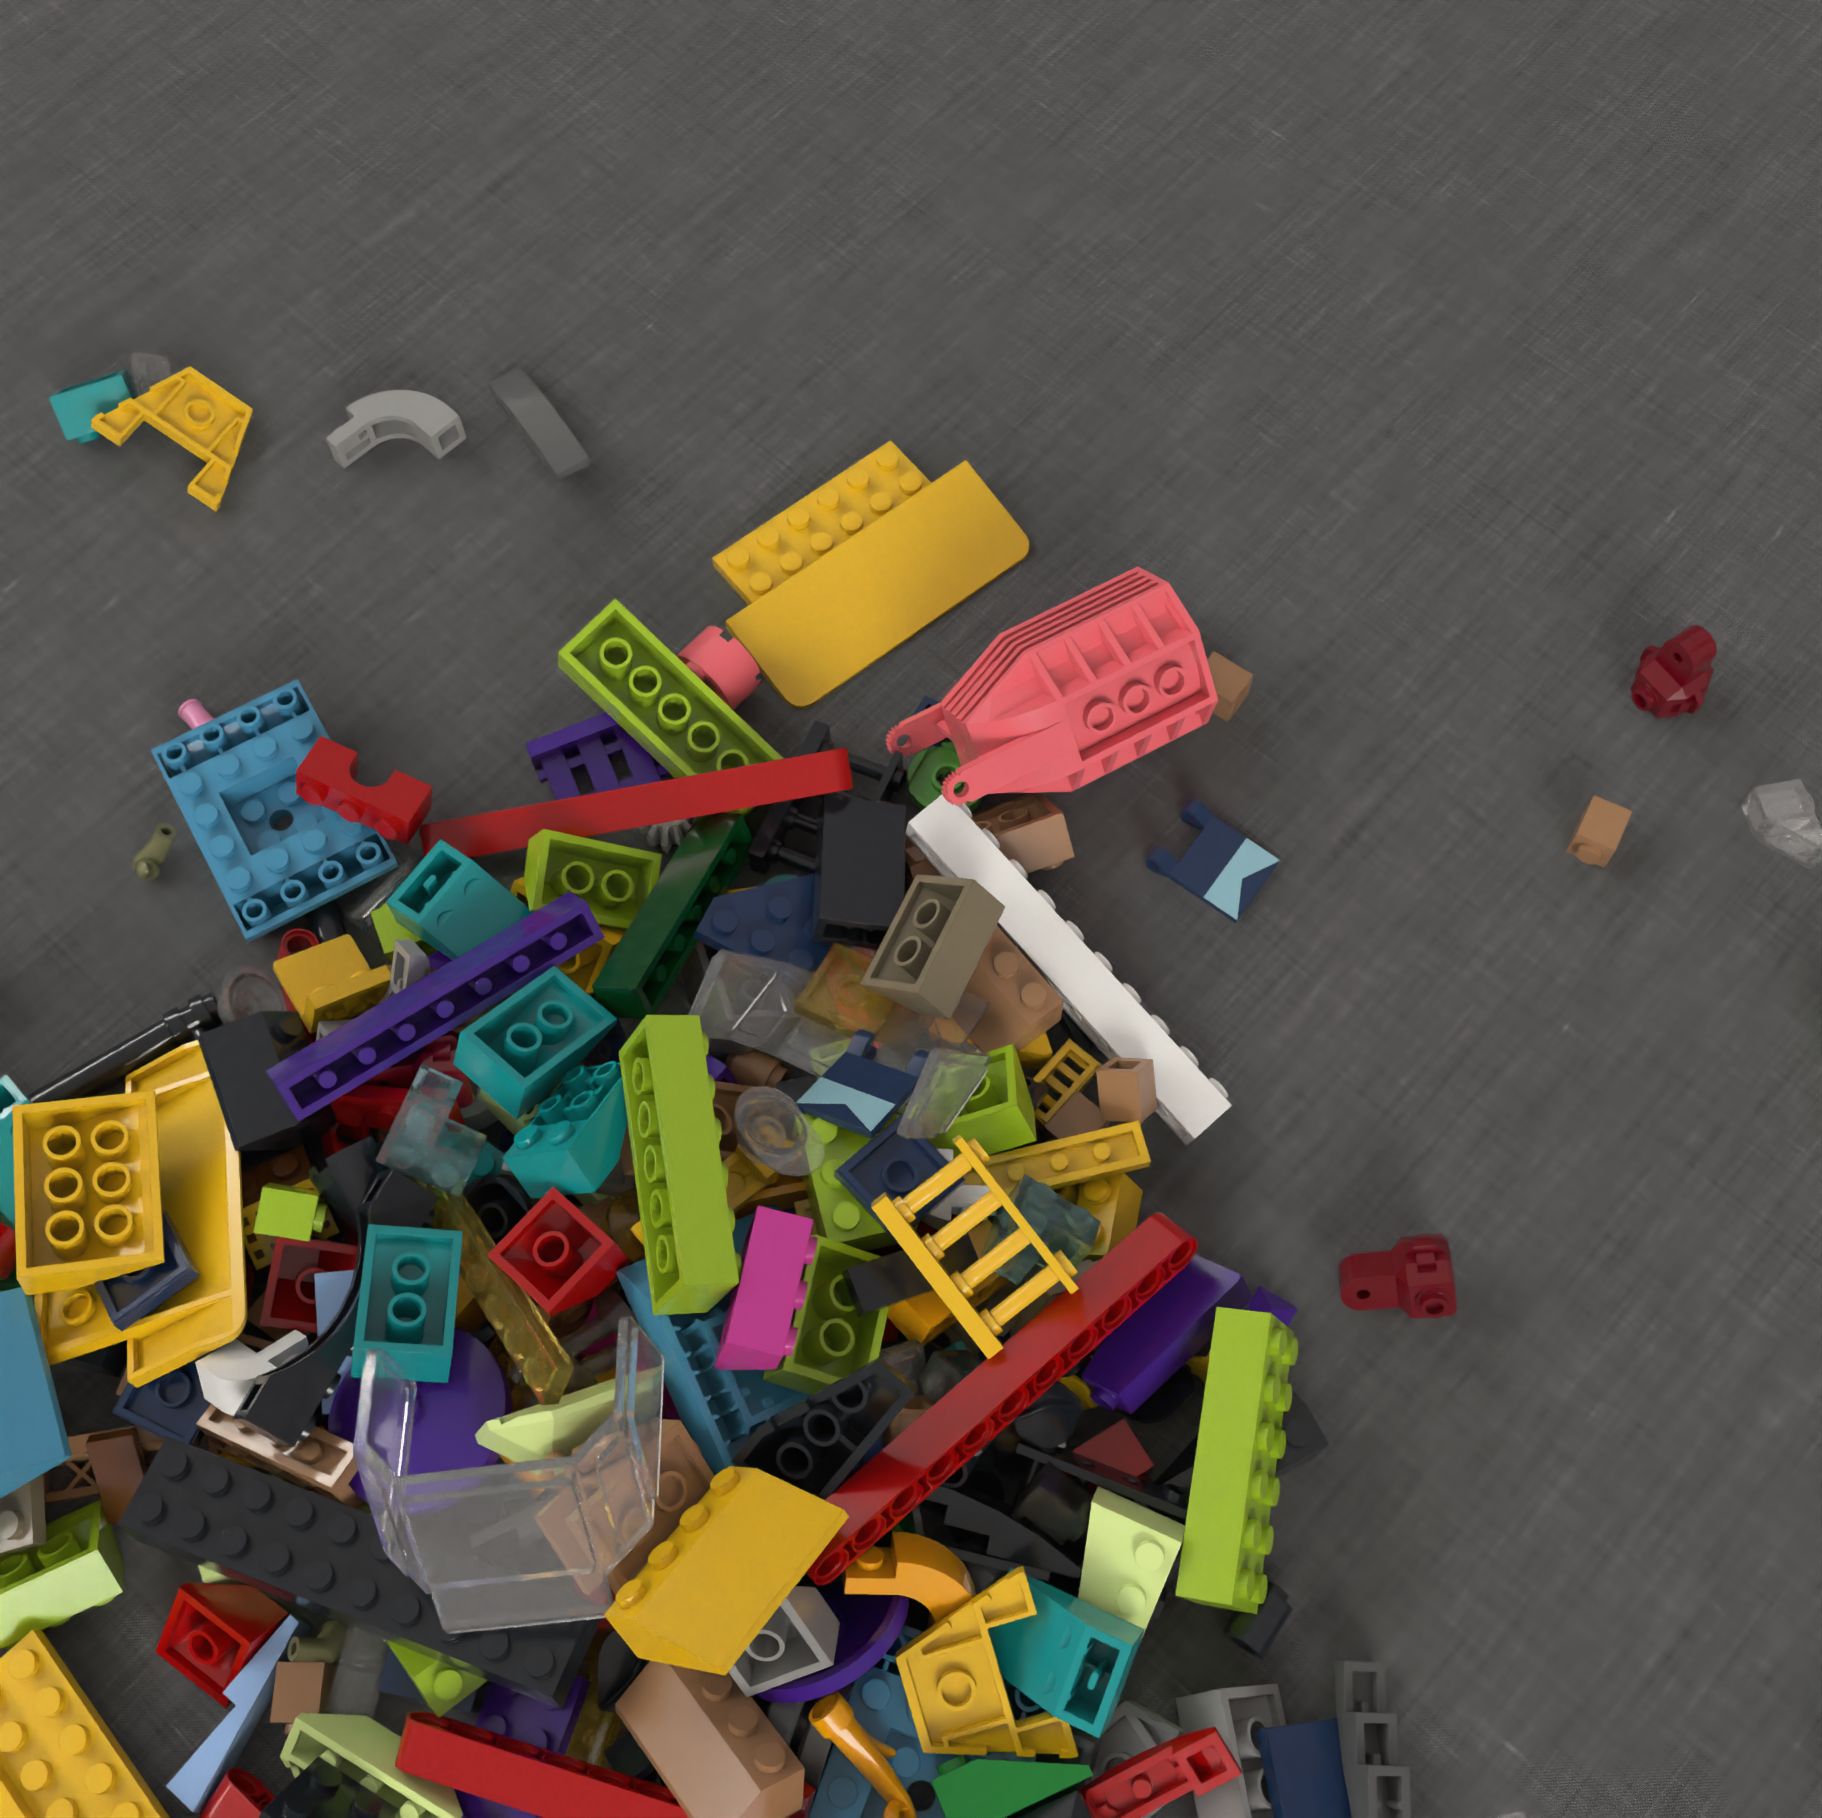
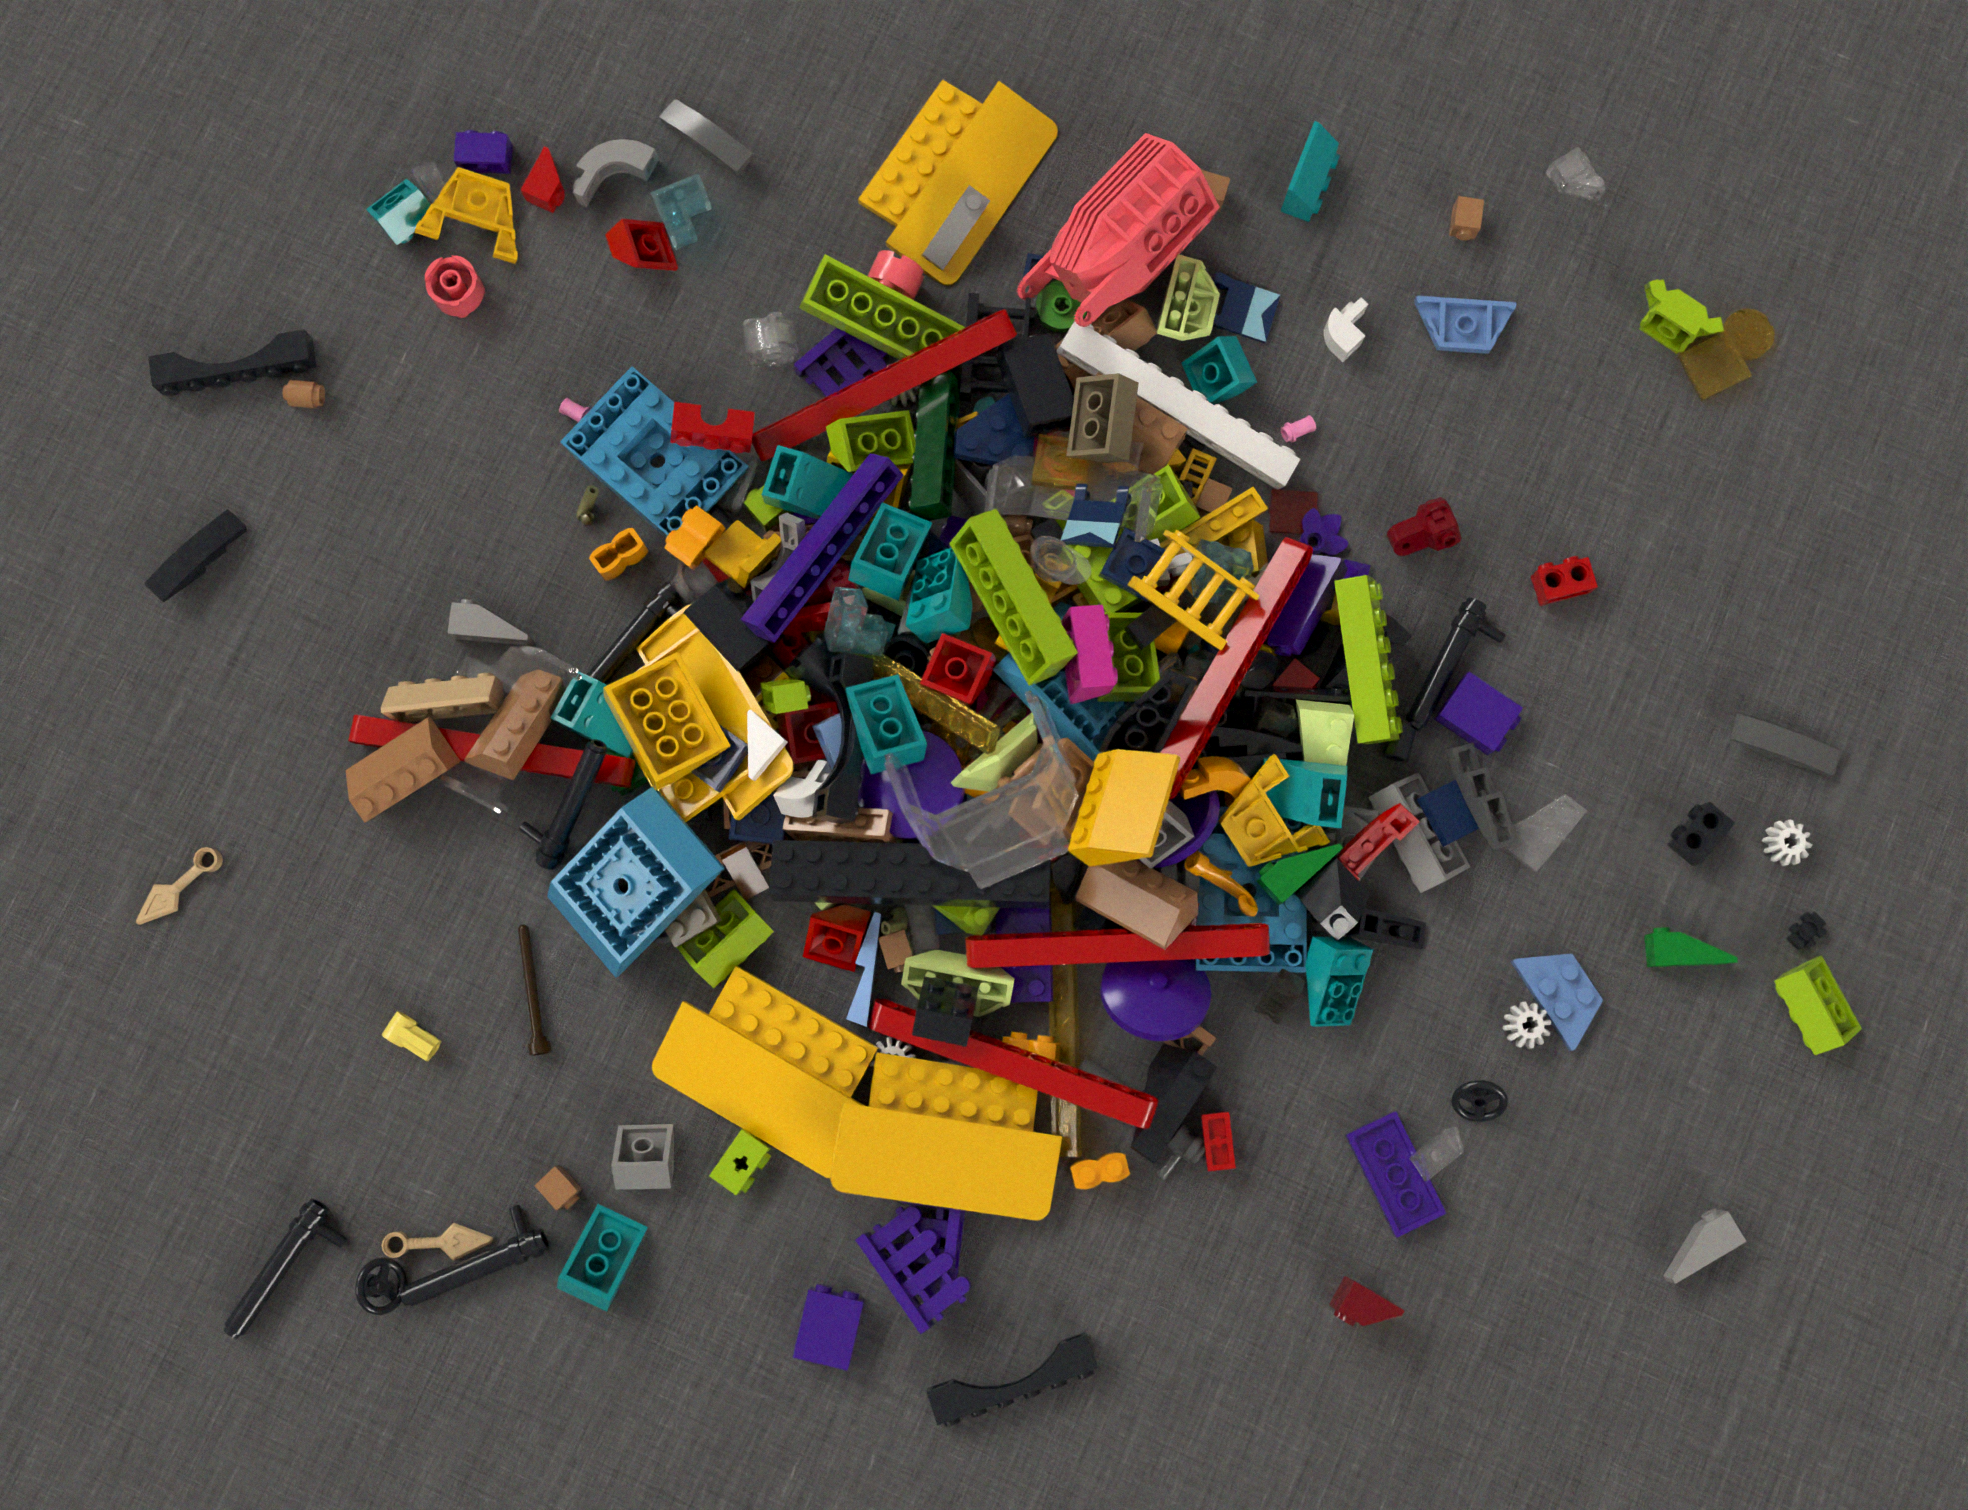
camera: 20 degrees left, 15 degrees up
medium nougat brick [1096,1058,1157,1125] -> none
dark red piece [1630,625,1717,718] -> none
none -> coral brick [425,255,485,318]
none -> dark purple brick [454,130,513,174]
none -> red slope [521,146,565,213]
none -> light orange brick [589,528,649,581]
none -> red slope [605,218,678,271]
none -> clear light blue brick [651,173,712,250]
none -> light orange brick [664,505,725,571]
none -> clear brick [743,312,799,367]
none -> white tile [747,710,788,781]
none -> light grey slope [921,185,990,271]
none -> yellowish green wedge [1156,254,1220,341]
none -> teal slope [1181,336,1257,405]
none -> clear red piece [1268,489,1319,534]
none -> teal slope [1280,121,1340,222]
none -> bright pink pin [1281,415,1316,443]
none -> dark purple plate [1299,508,1349,555]
none -> white brick [1324,298,1368,362]
none -> black cylinder [1406,598,1505,731]
none -> medium blue wing [1414,296,1516,354]
none -> dark purple brick [1434,672,1523,756]
none -> red brick [1531,556,1598,606]

